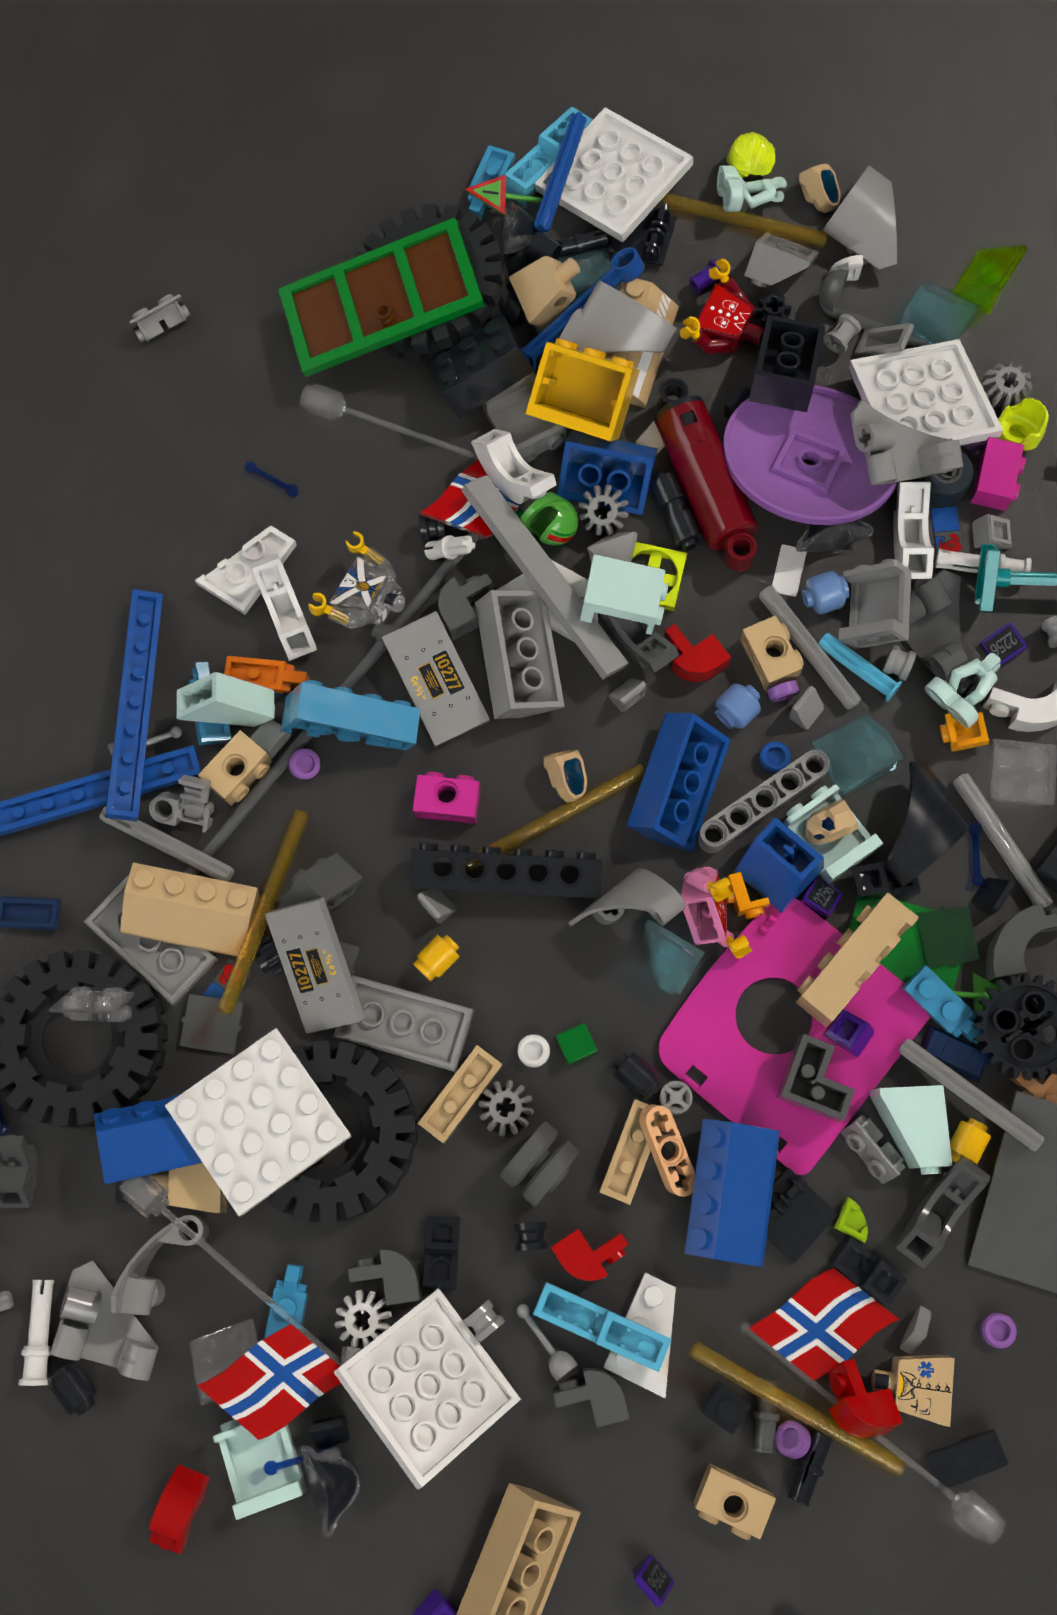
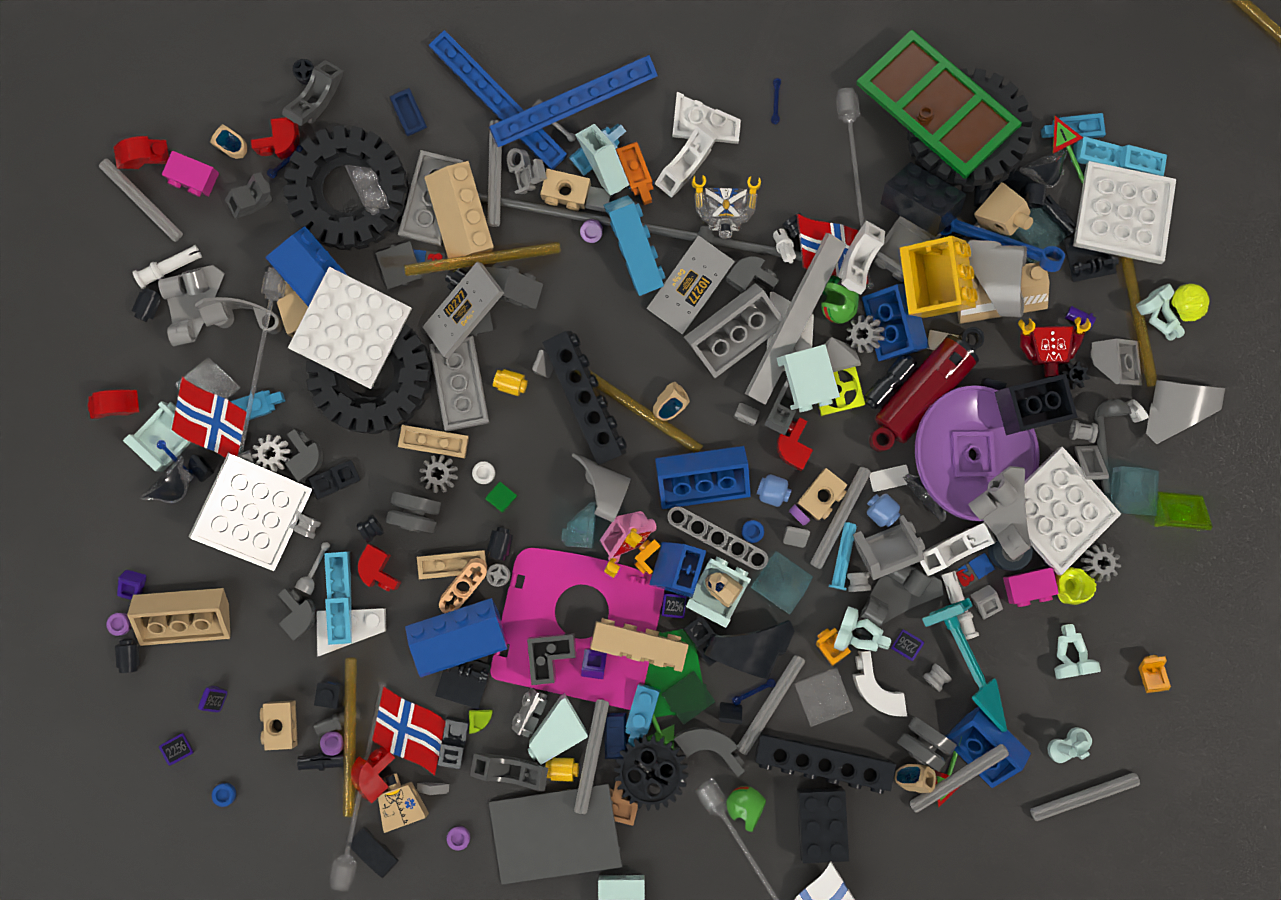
camera: 60 degrees right, 10 degrees up
dark pink brick [413,772,481,824] -> none
blue axle [534,112,587,234] -> none
tan rock [798,164,841,213] -> none

